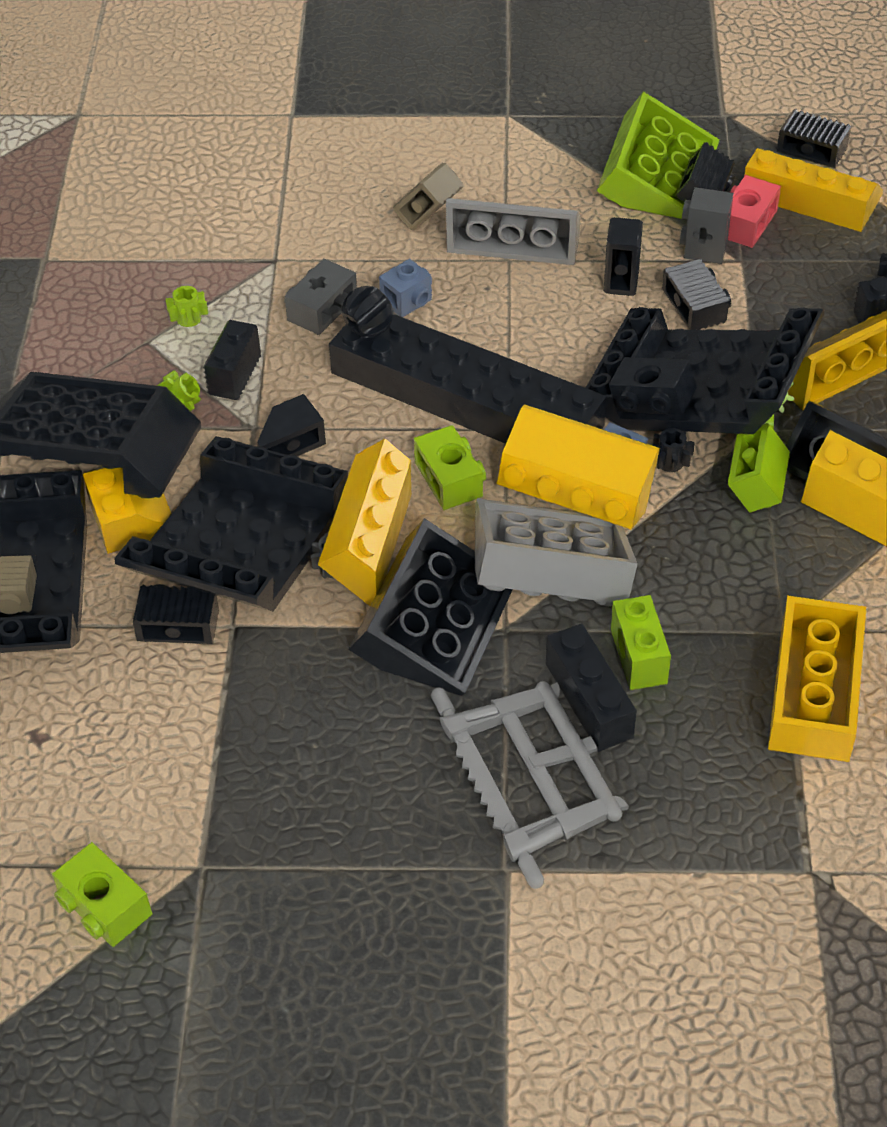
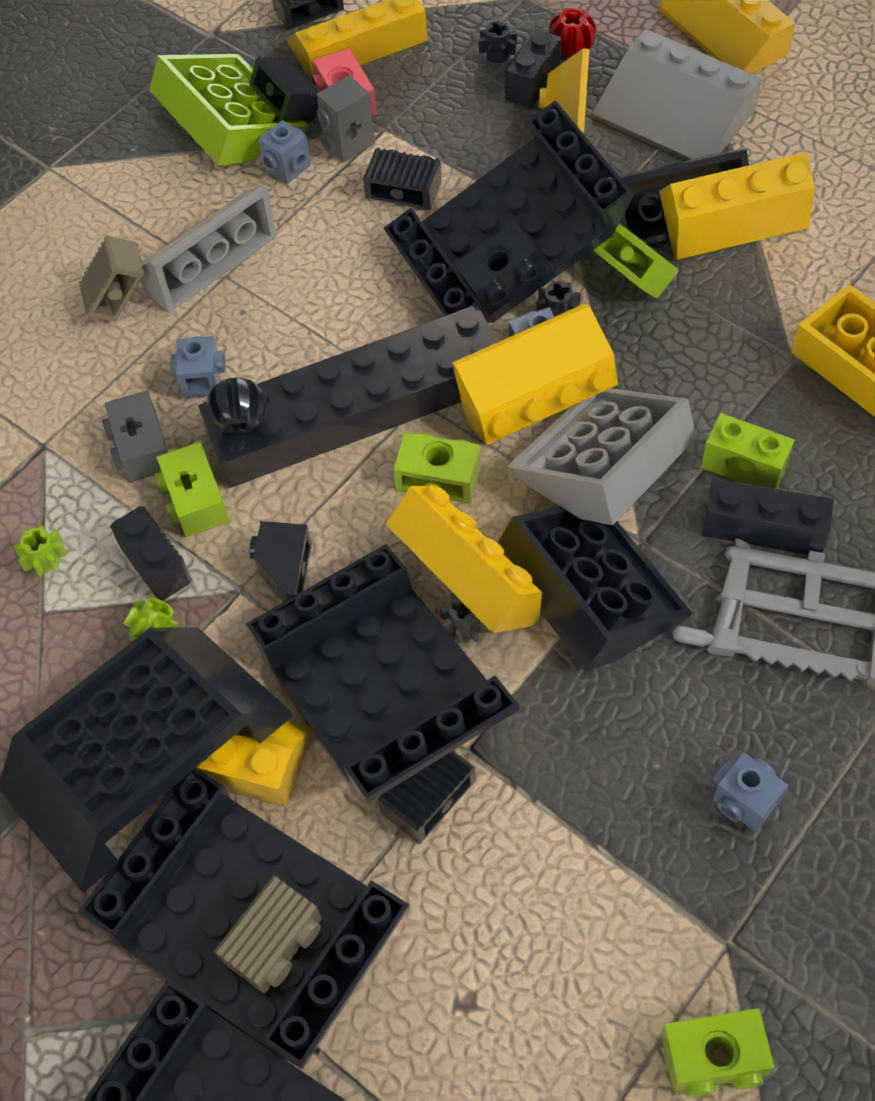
camera: 50 degrees left, 10 degrees up
black brick [603,217,643,296] -> none
none -> lime brick [155,441,230,537]
none -> sand blue brick [258,120,311,184]
none -> sand blue brick [713,752,789,832]

